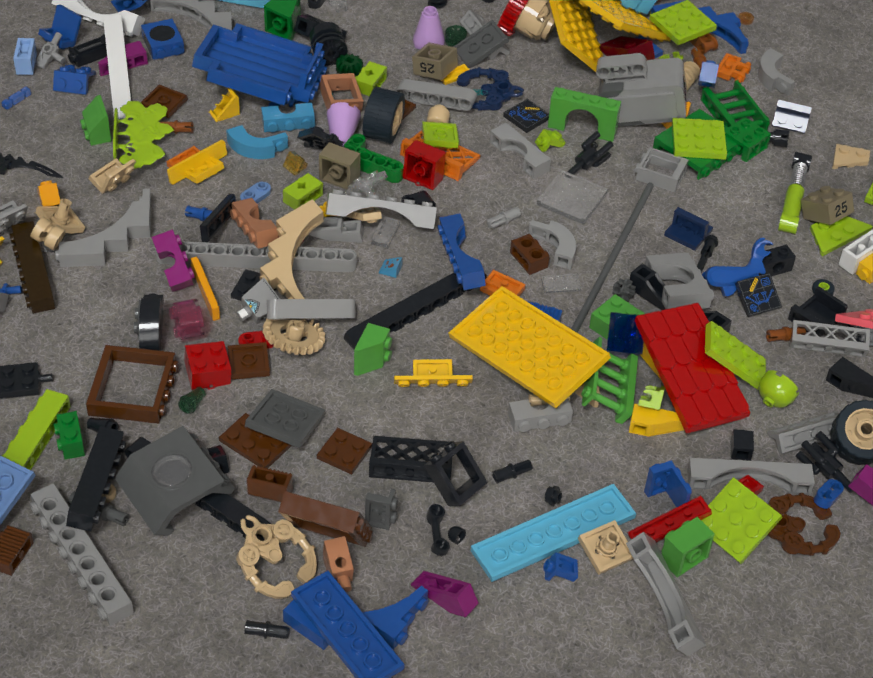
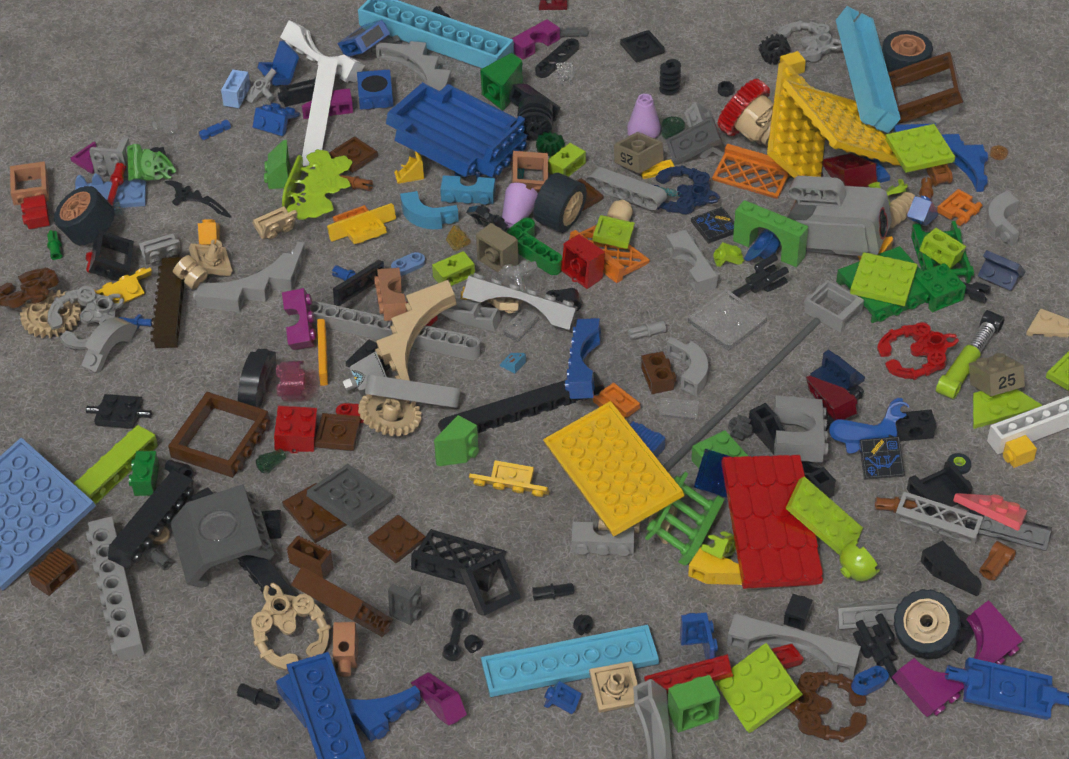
camera: 20 degrees right, 0 degrees up
none -> orange fence [712,144,791,199]
none -> blue piece [744,229,781,261]
none -> dark red slope [806,376,857,421]
none -> red piece [877,322,959,380]
none -> lime brick [919,228,966,269]

